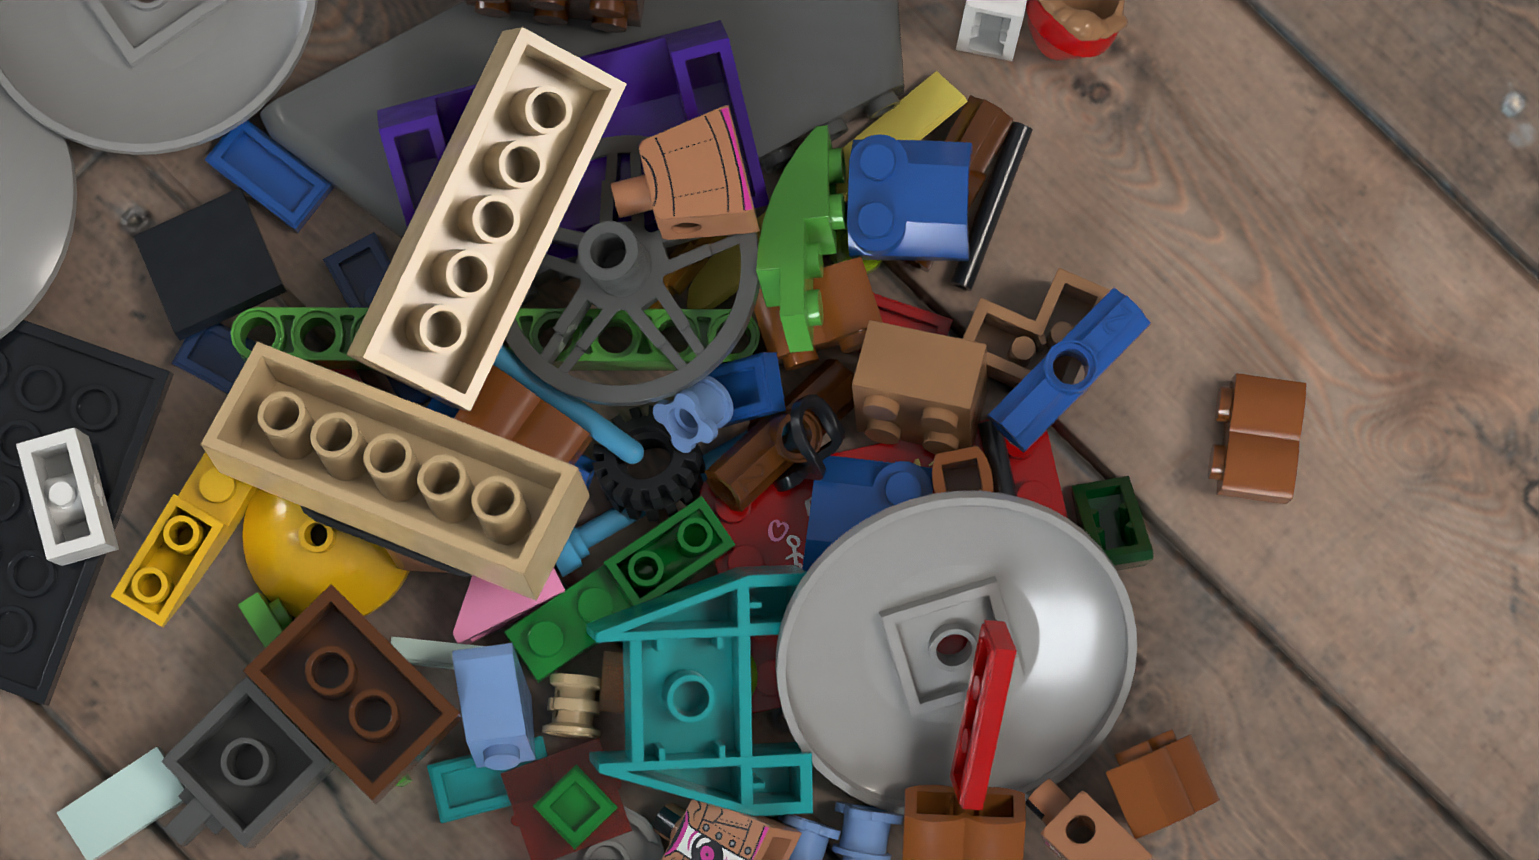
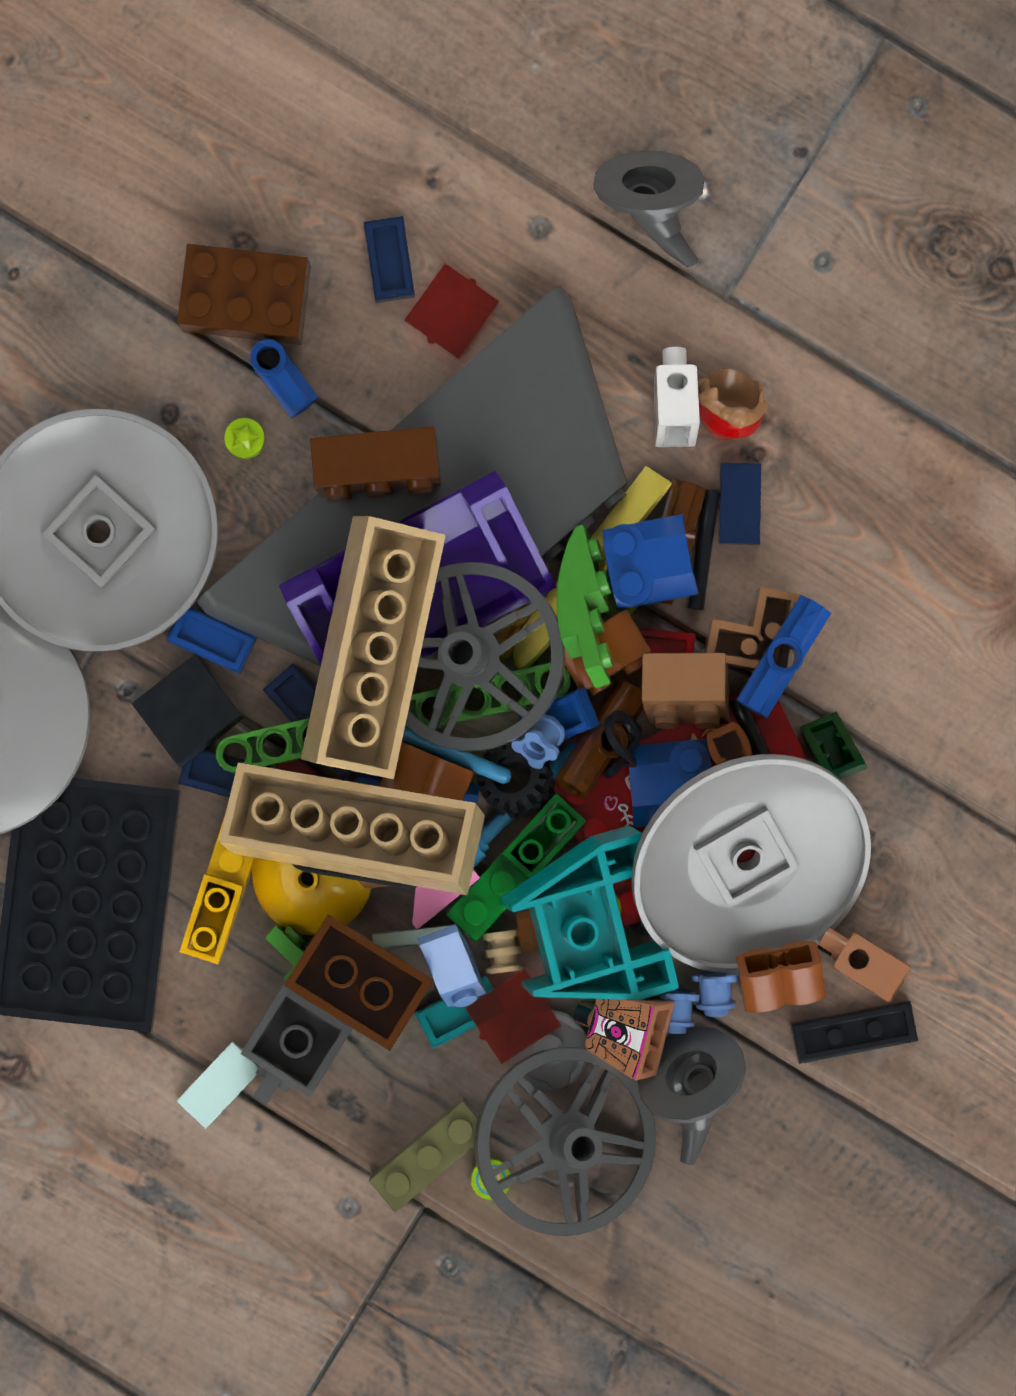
camera: 10 degrees left, 5 degrees up
white brick [16,427,119,566] -> none
green tile [533,764,619,850] -> none
nougat torso [611,105,760,240] -> none
red tile [949,620,1017,810] -> none
dark orange brick [1105,729,1220,840] -> none
dark orange brick [1208,373,1307,504] -> none
none -> dark blue tile [719,463,761,545]

